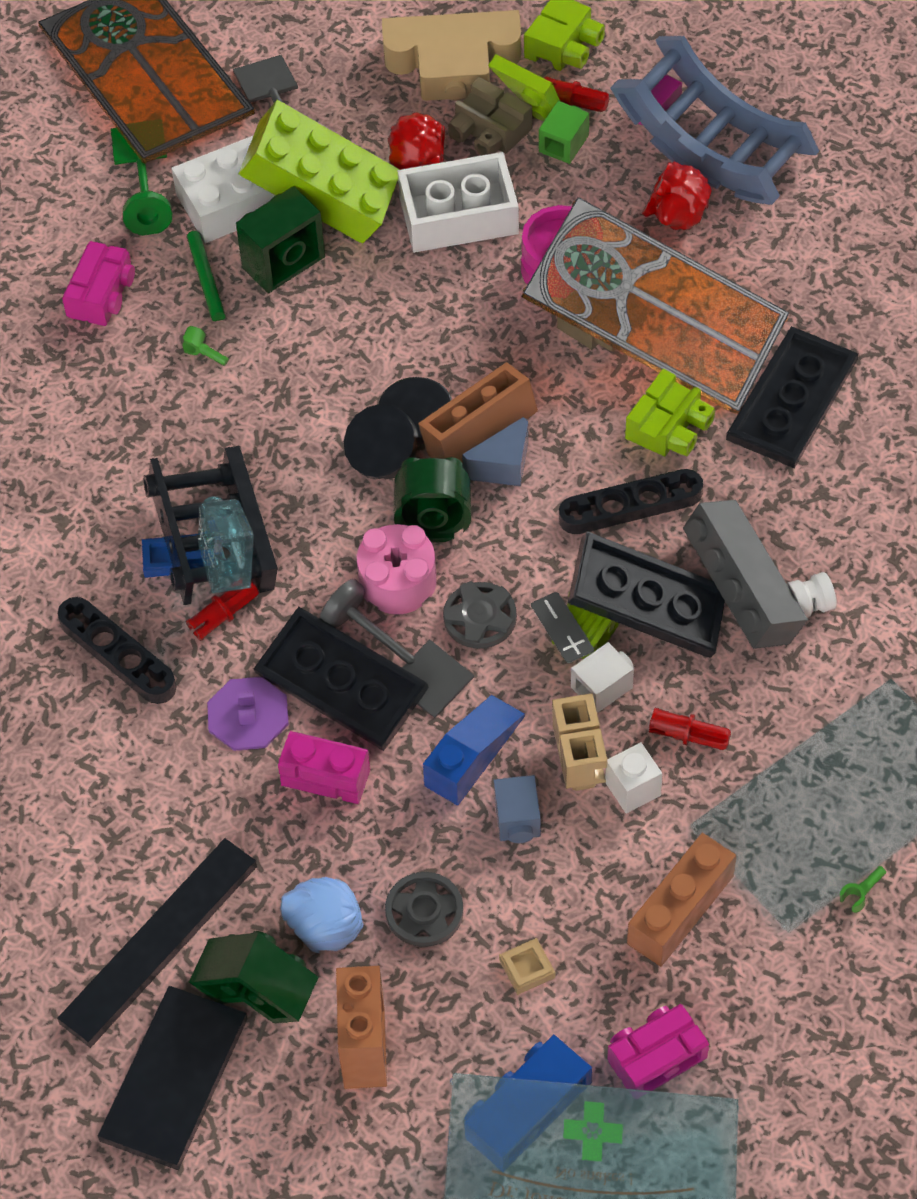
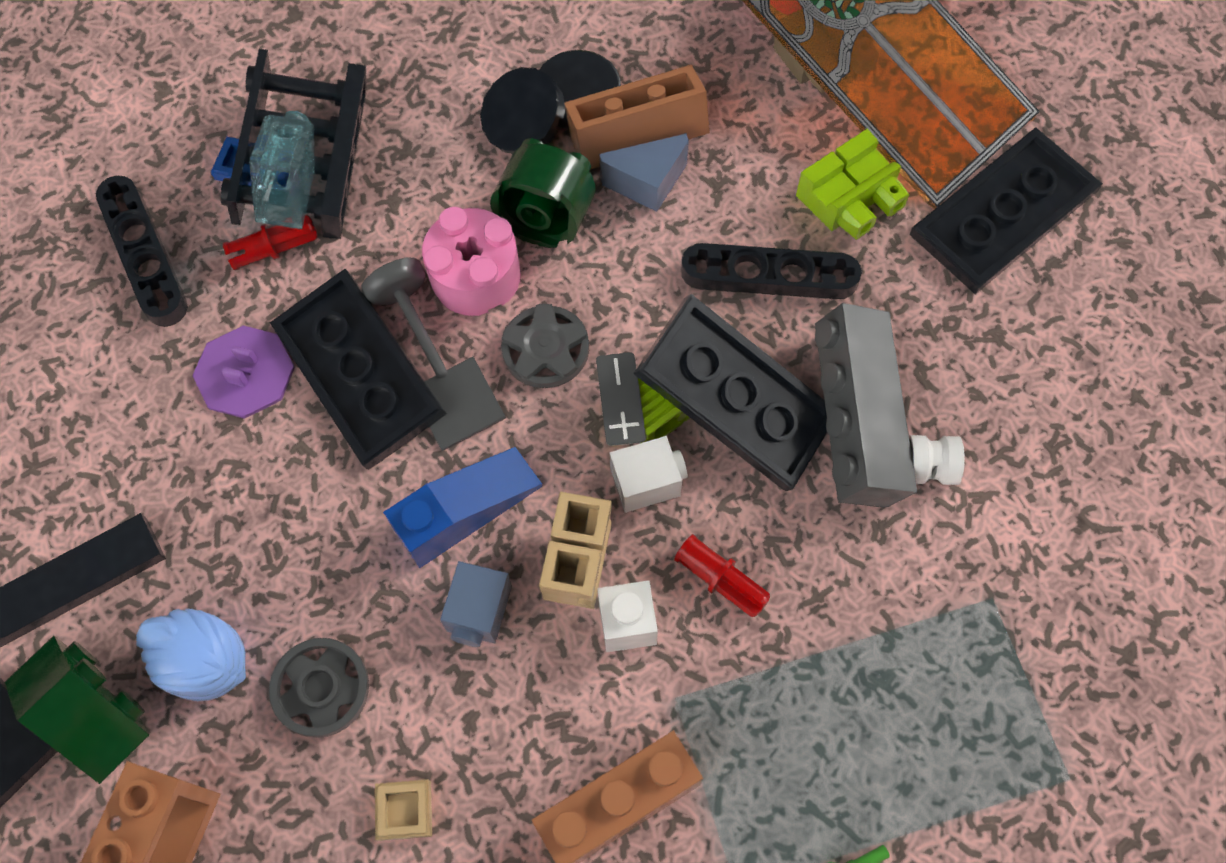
camera: 20 degrees right, 10 degrees up
dark pink brick [278,731,370,805] -> none

